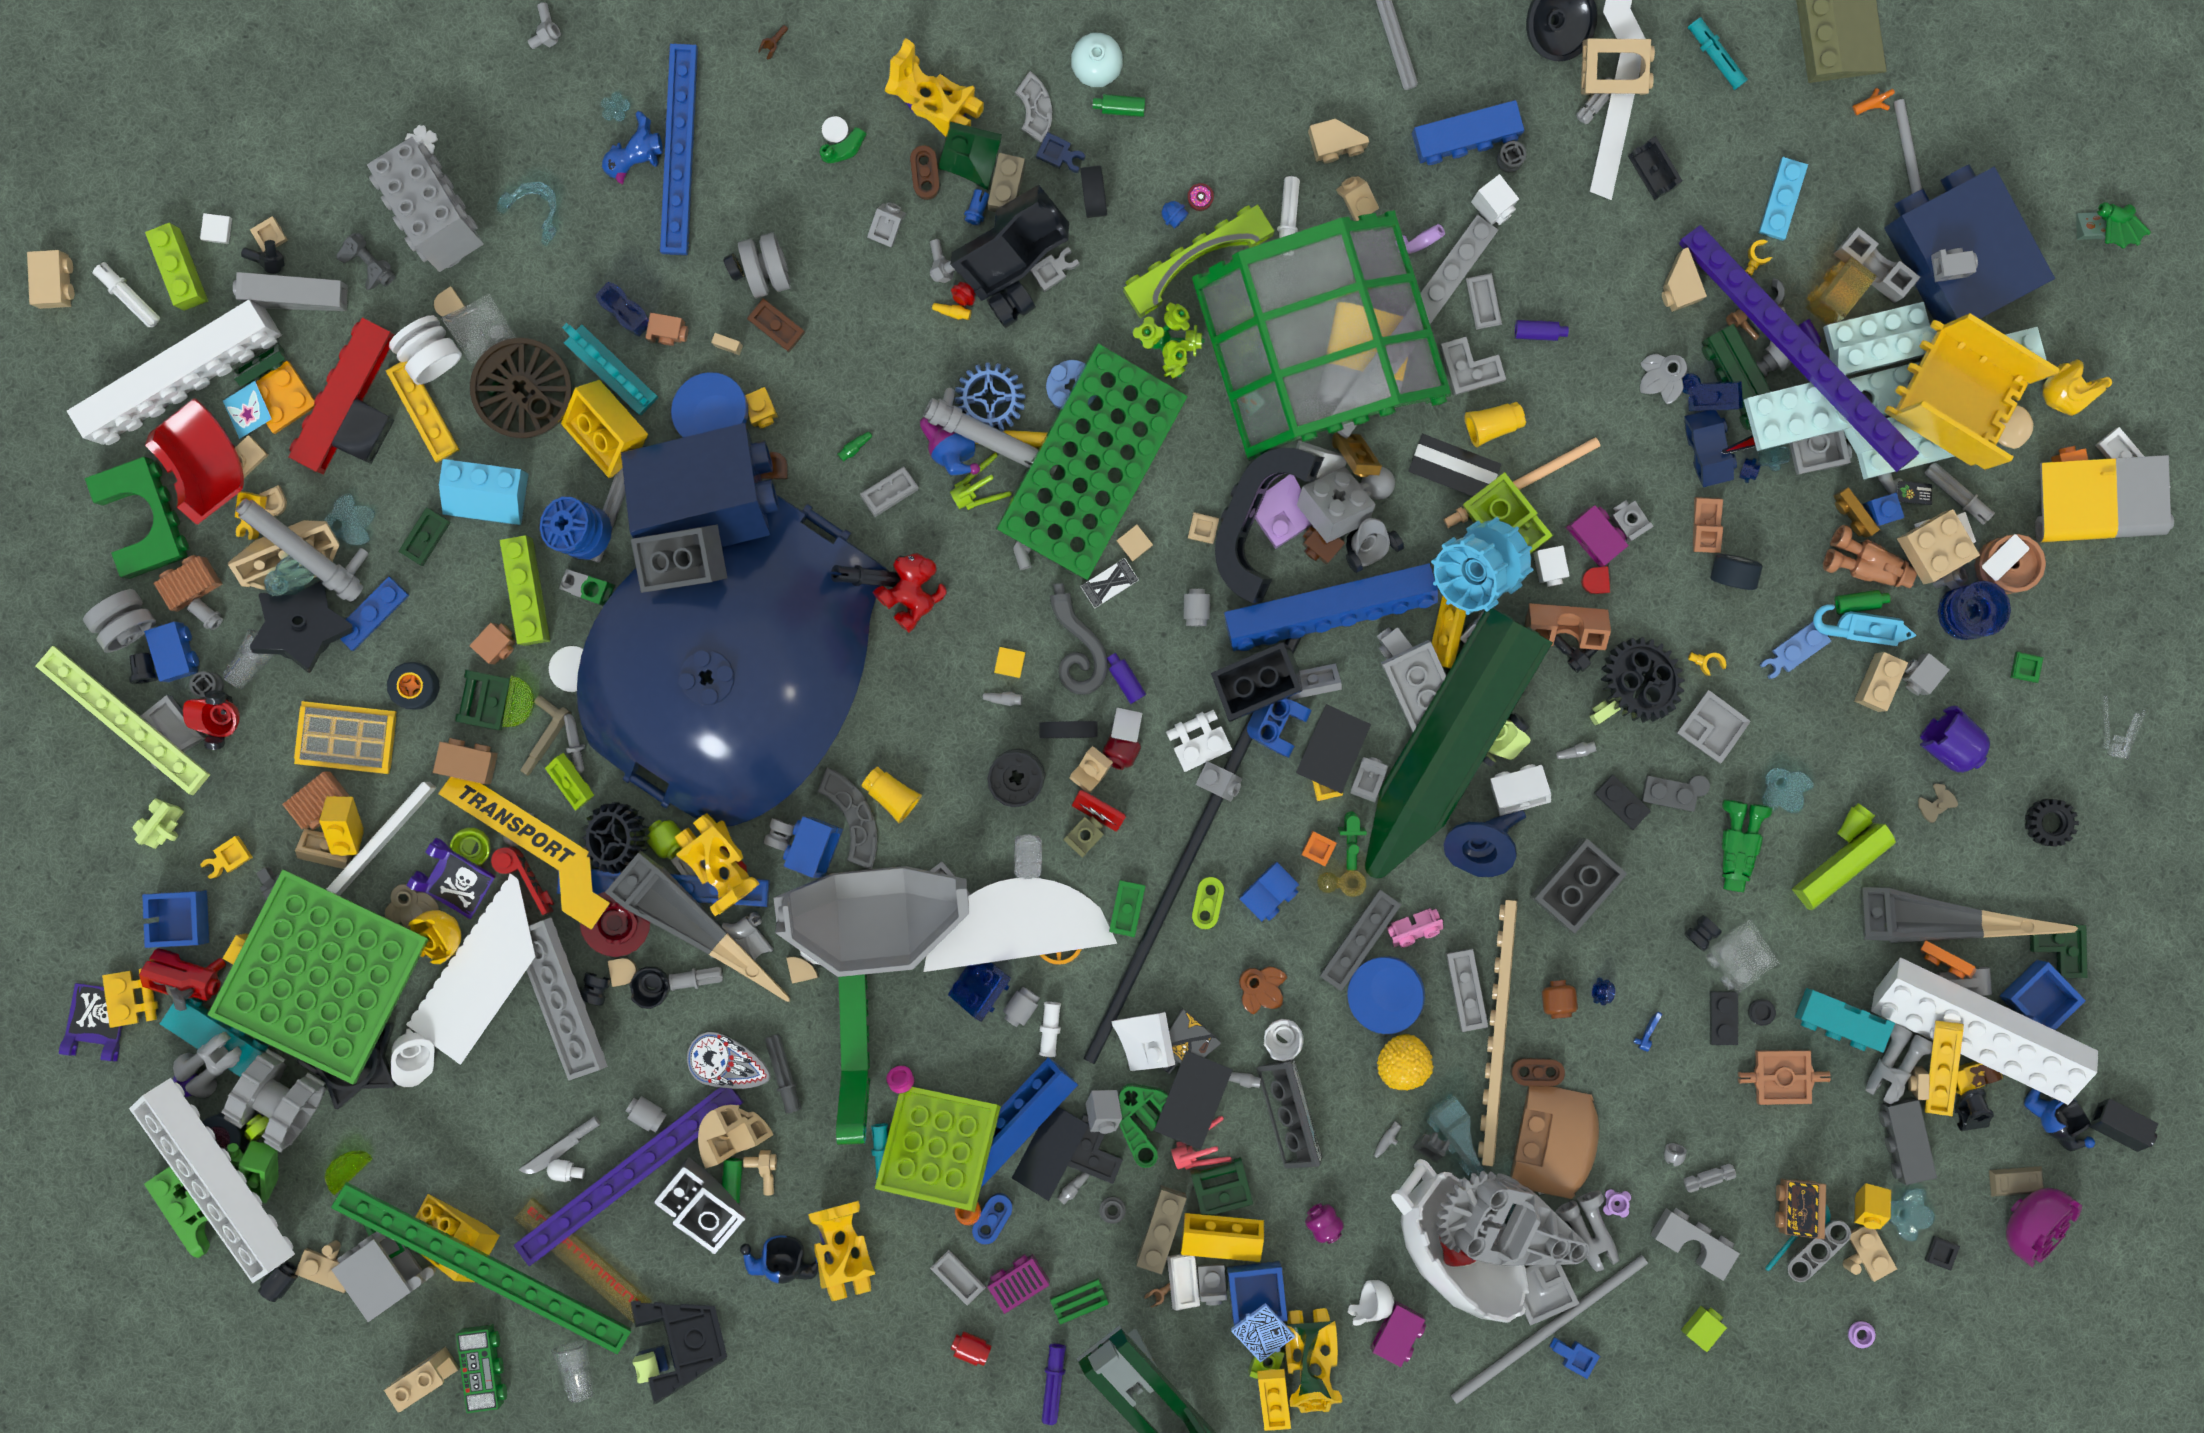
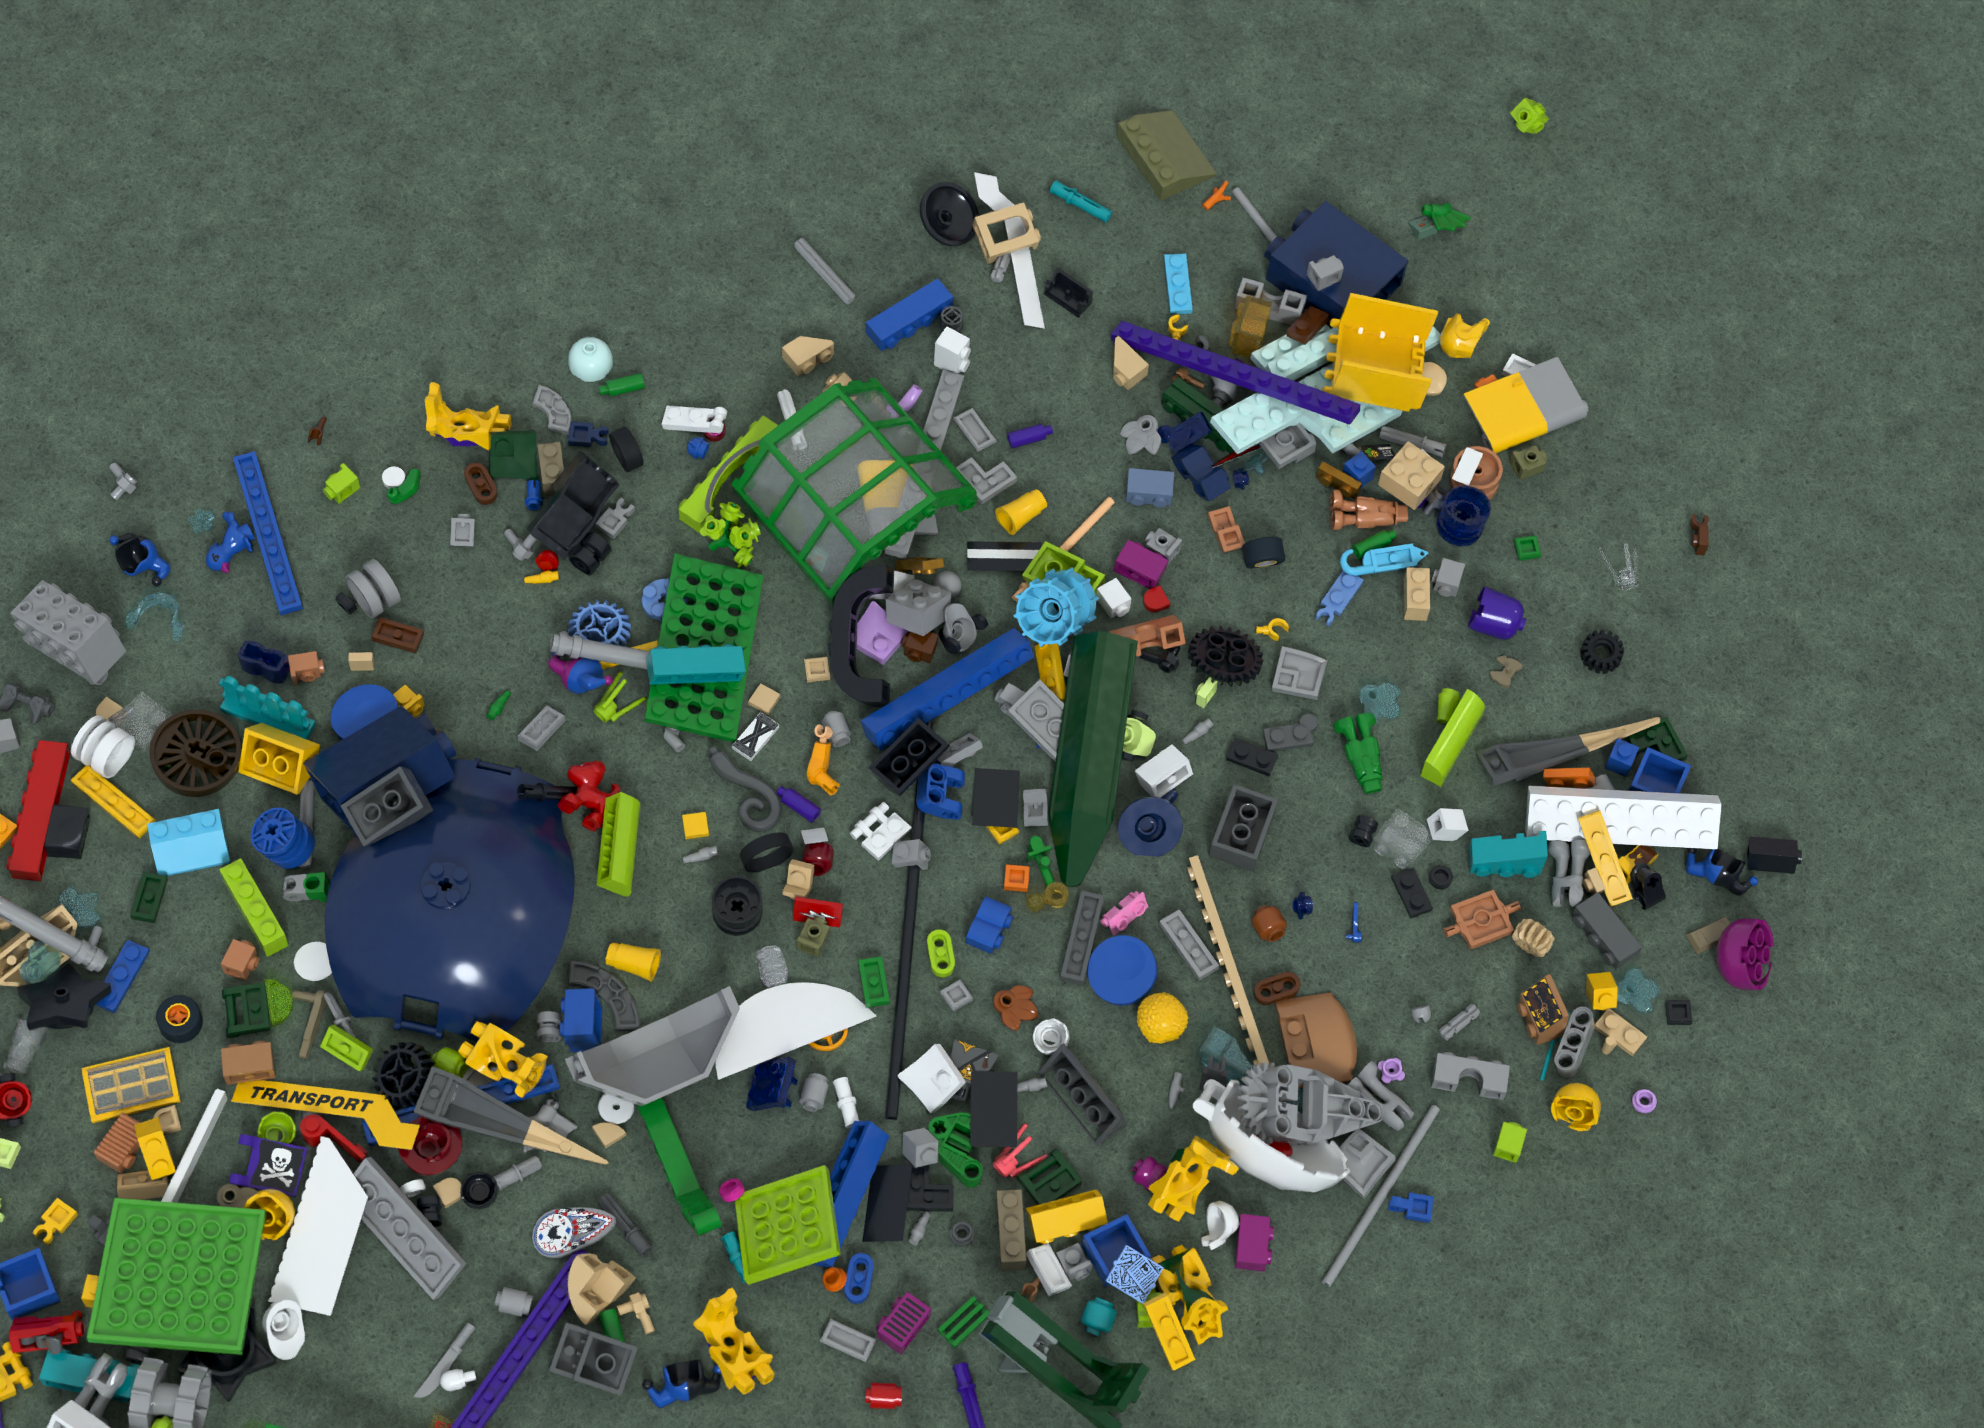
camera: 30 degrees left, 25 degrees down
none -> piece [109,533,171,587]
none -> tan tile [153,1105,182,1134]
none -> lime brick [323,463,360,504]
none -> white tile [400,1179,426,1198]
none -> lime brick [596,792,641,897]
none -> teal brick [646,644,746,685]
none -> white plate [662,406,727,433]
none -> light orange arm [807,724,840,796]
none -> light grey tile [940,979,973,1012]
none -> teal head [1080,1297,1117,1336]
none -> sand blue brick [1126,468,1174,508]
none -> yellow hips [1148,1136,1239,1222]
none -> reddish brown plate [1287,306,1330,345]
none -> white brick [1427,808,1469,841]
none -> olive brick [1510,445,1547,480]
none -> tan gear [1512,919,1554,957]
none -> yellow cylinder [1551,1083,1601,1131]
none -> blue brick [1605,738,1639,777]

